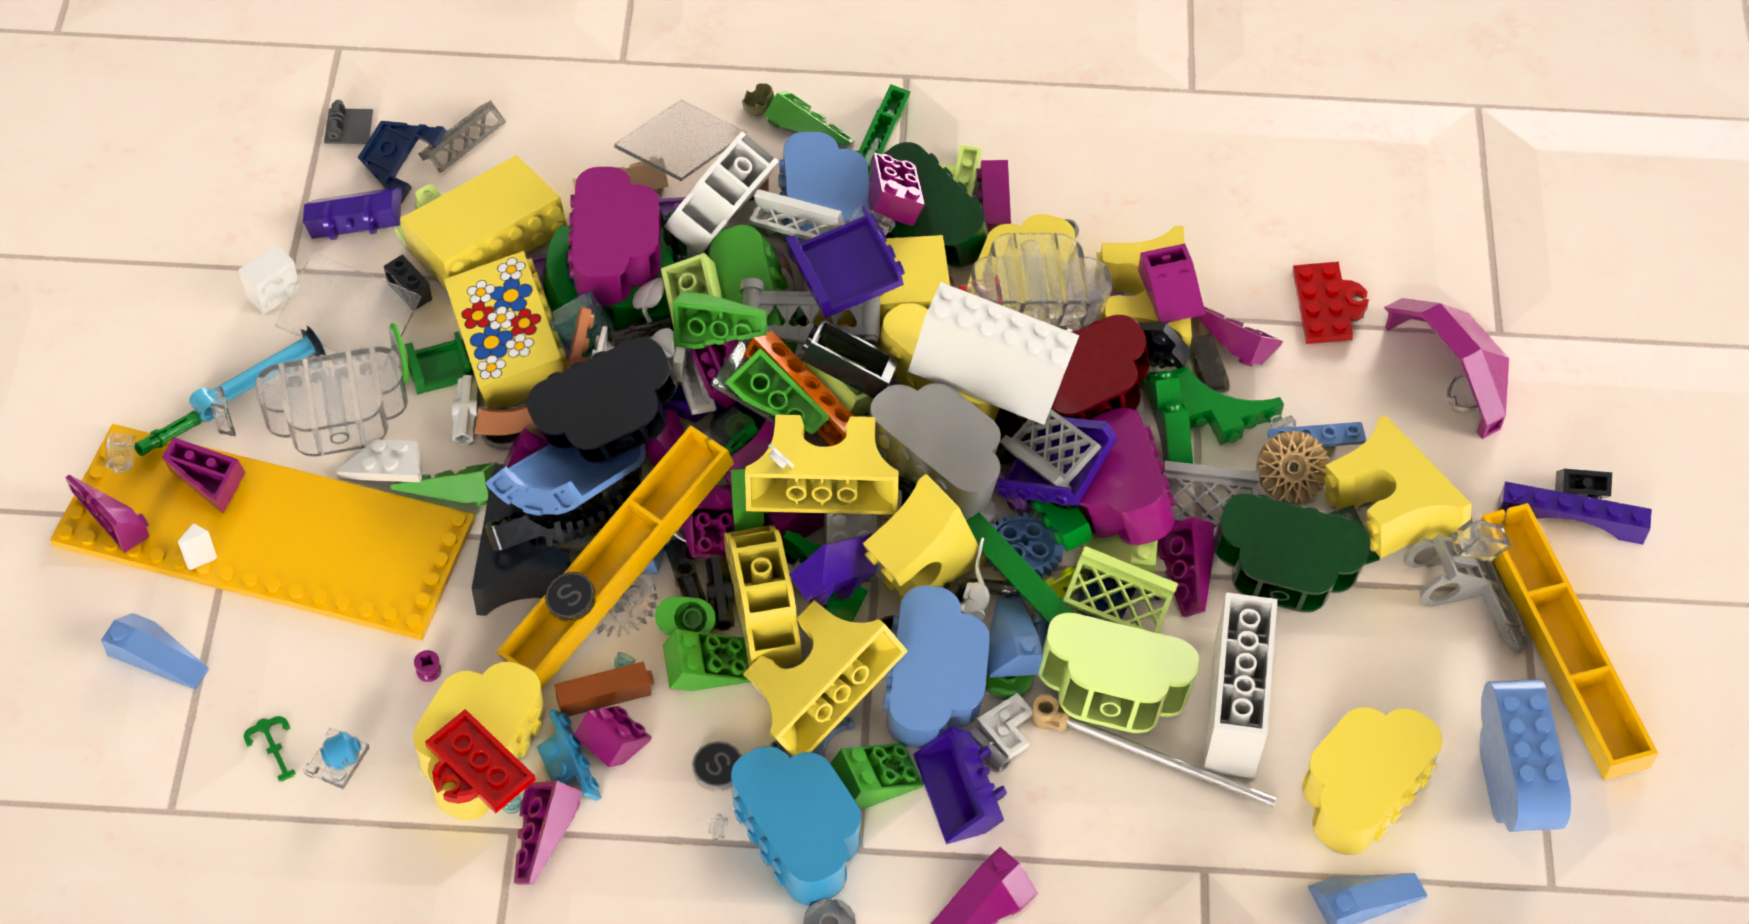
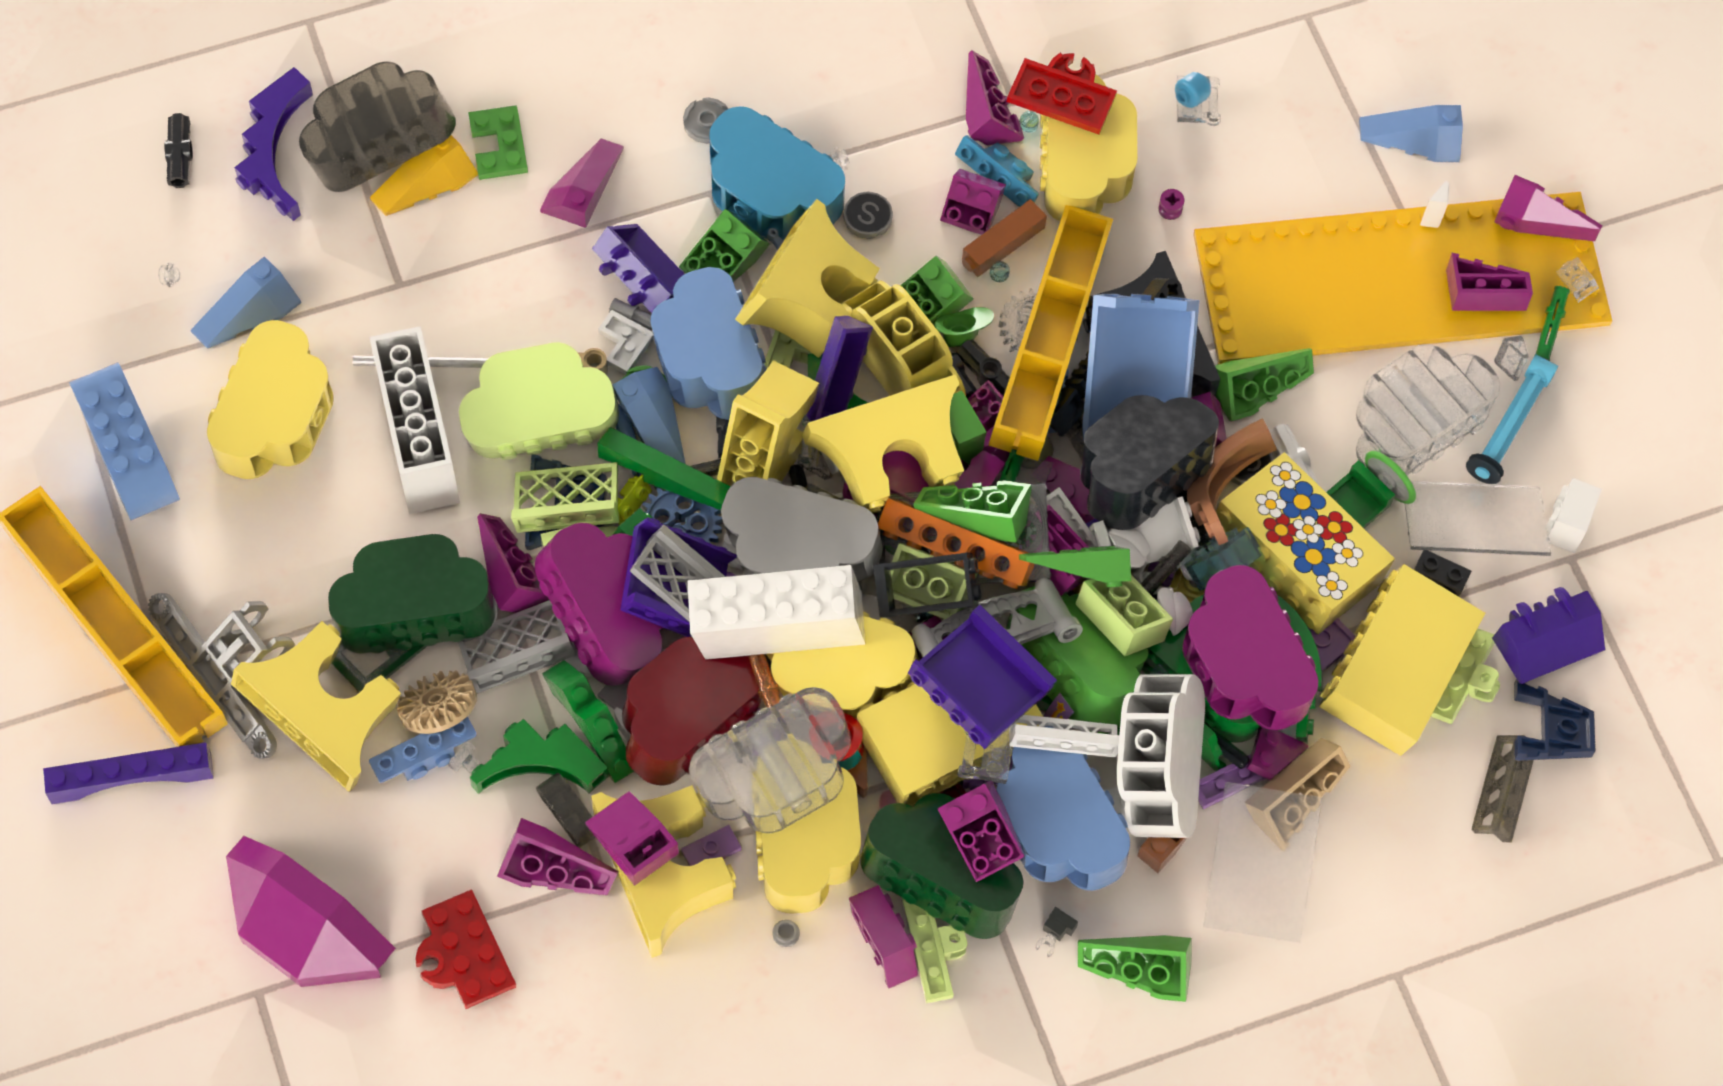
camera: 155 degrees right, 10 degrees up
green piece [244,716,296,782] -> none
dark grey hinge [324,100,373,144] -> none
white wing [336,439,422,482] -> none
black tile [545,572,596,621] -> none
olive hair [742,83,775,116] -> none
white plate [768,444,794,468] -> none
green slope [858,84,911,183] -> none
white animal [961,537,990,621] -> none
black plate [1137,322,1193,369] -> none
clear piece [1450,519,1512,562] -> none
black brick [1555,468,1613,499] -> none

